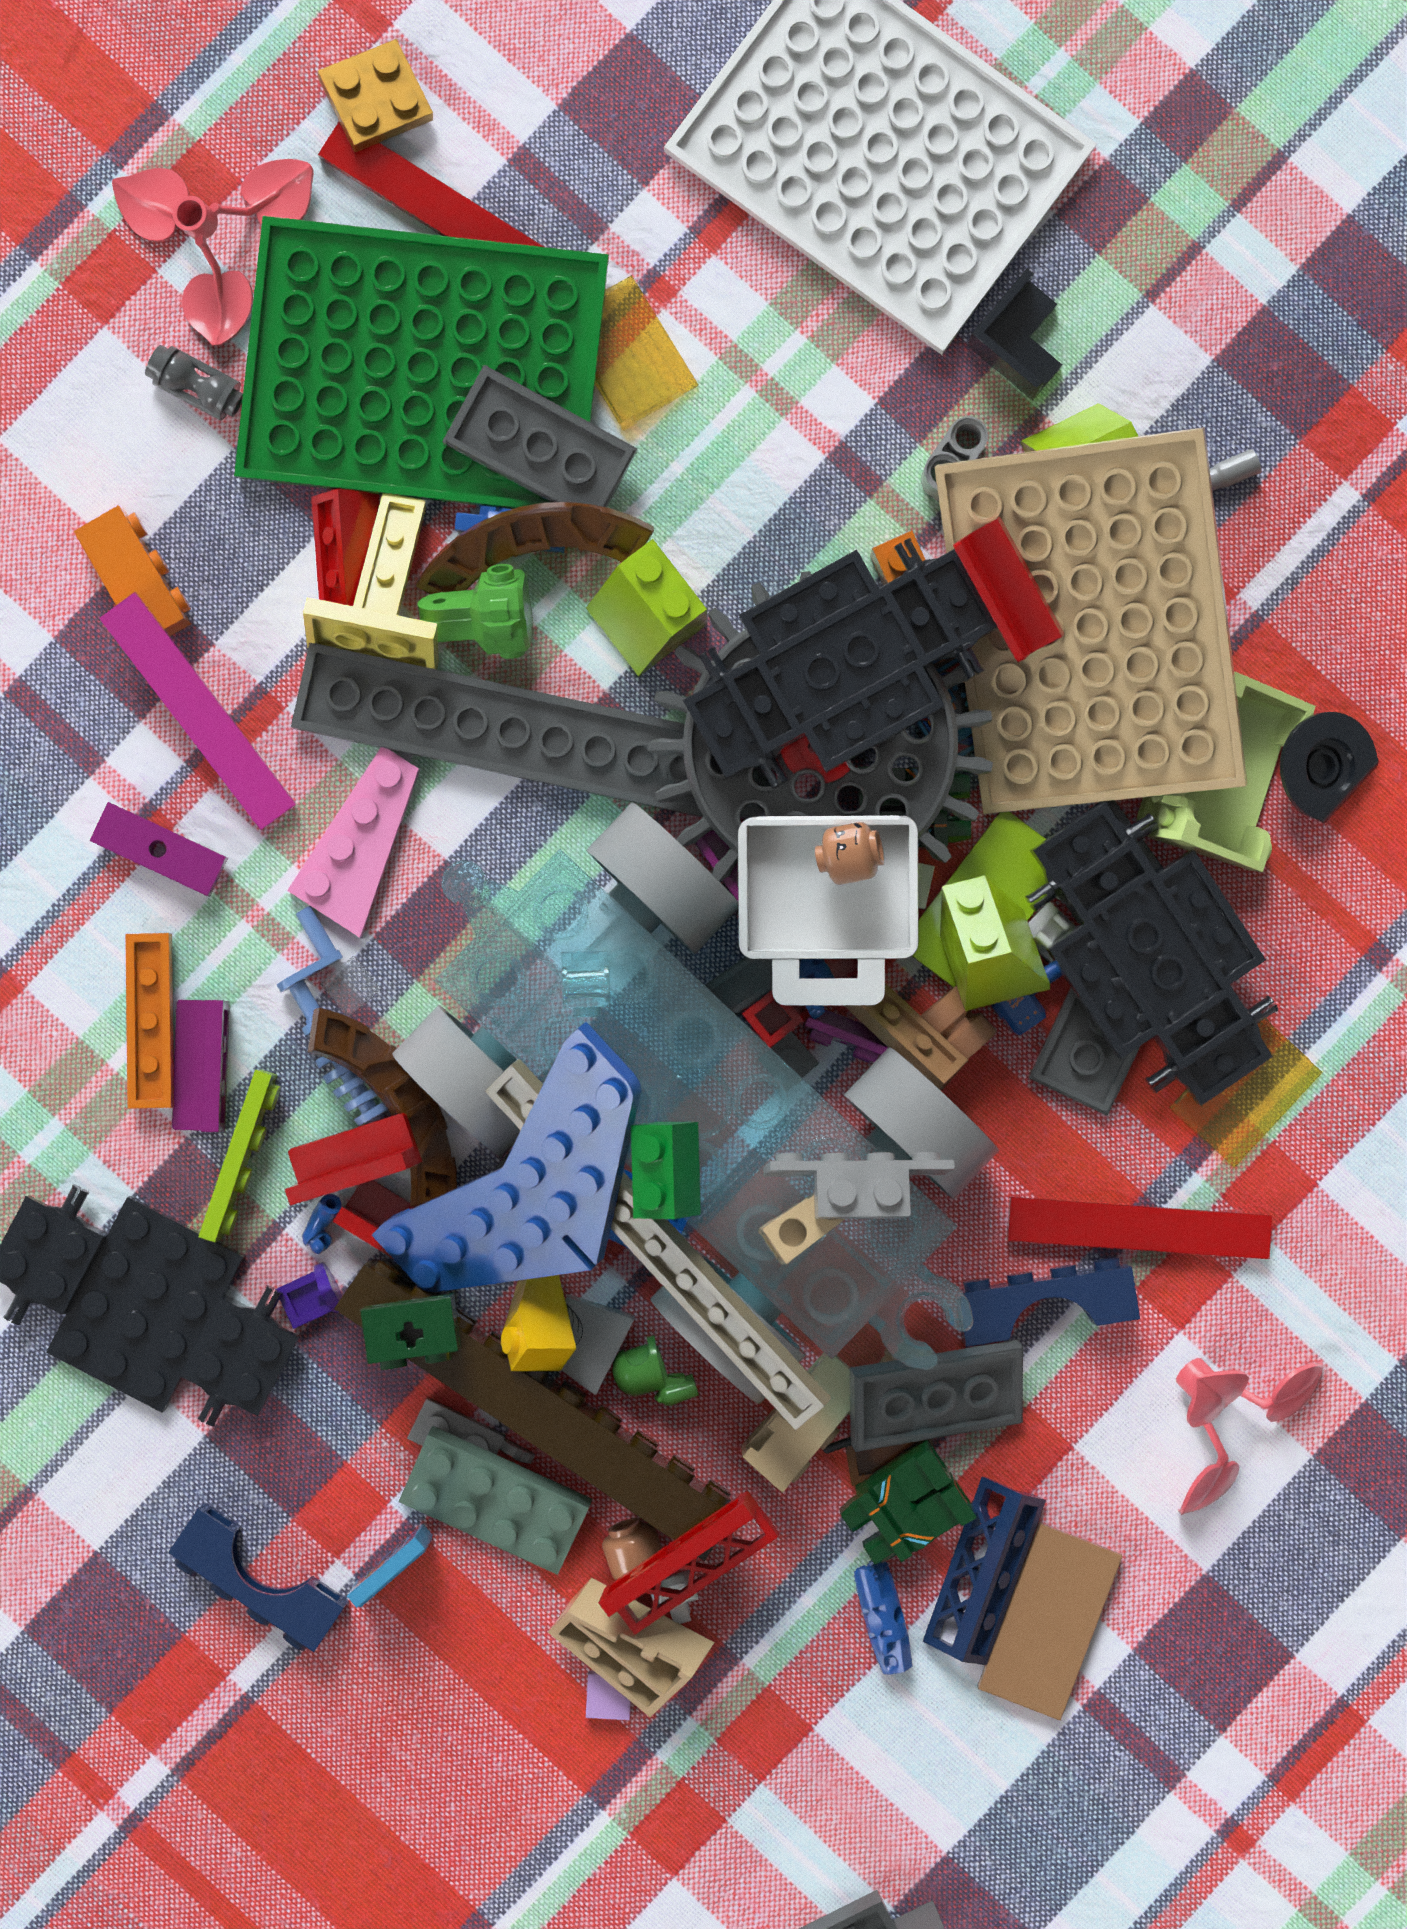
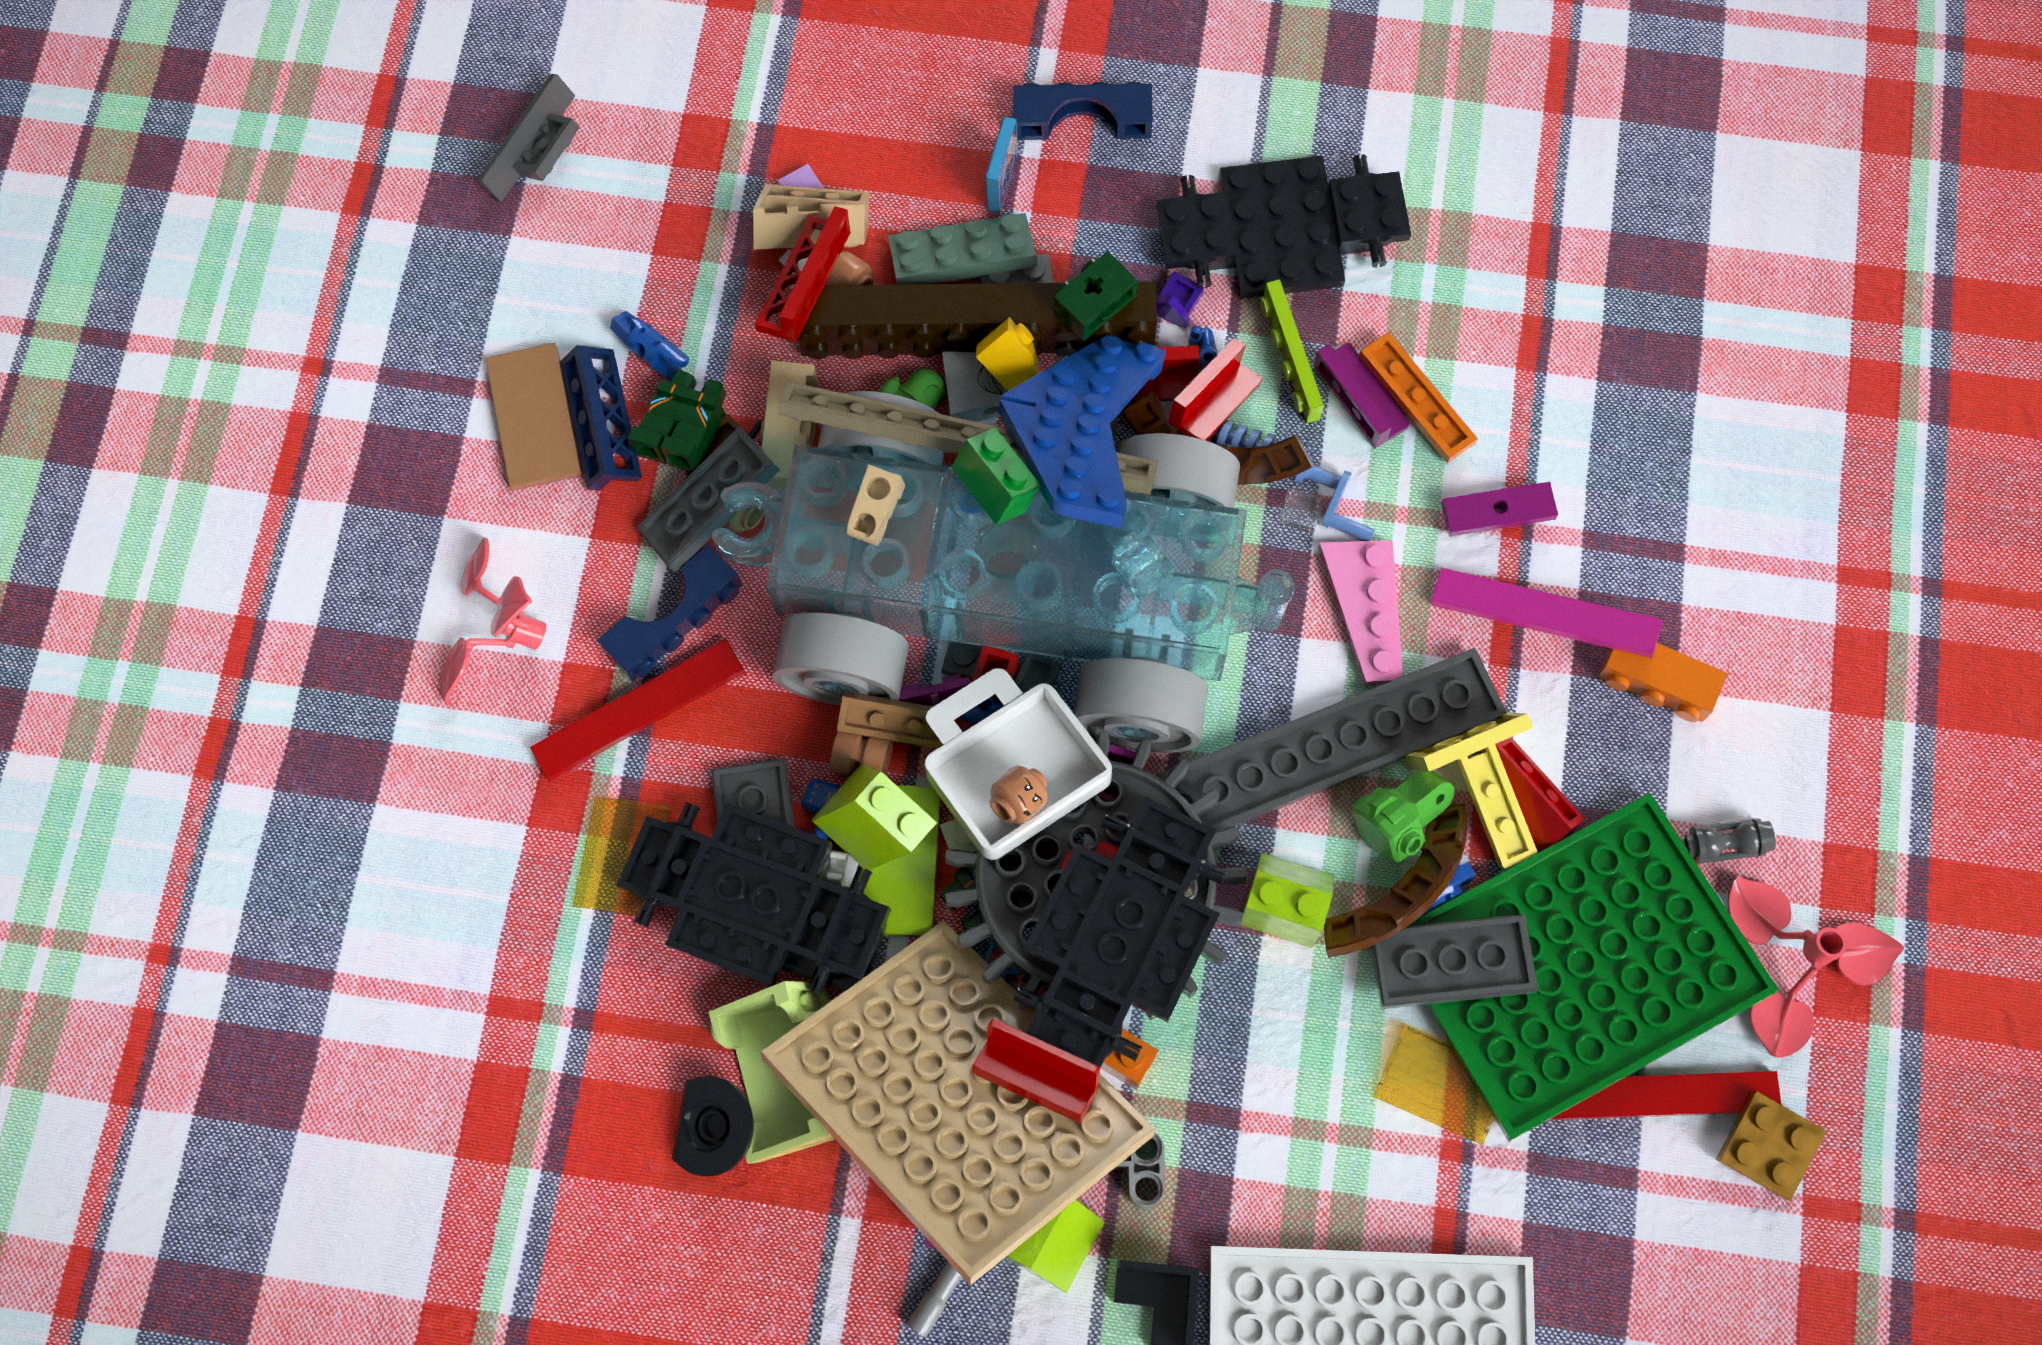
camera: 150 degrees right, 15 degrees down
light grey bracket [763,1152,955,1219] -> none

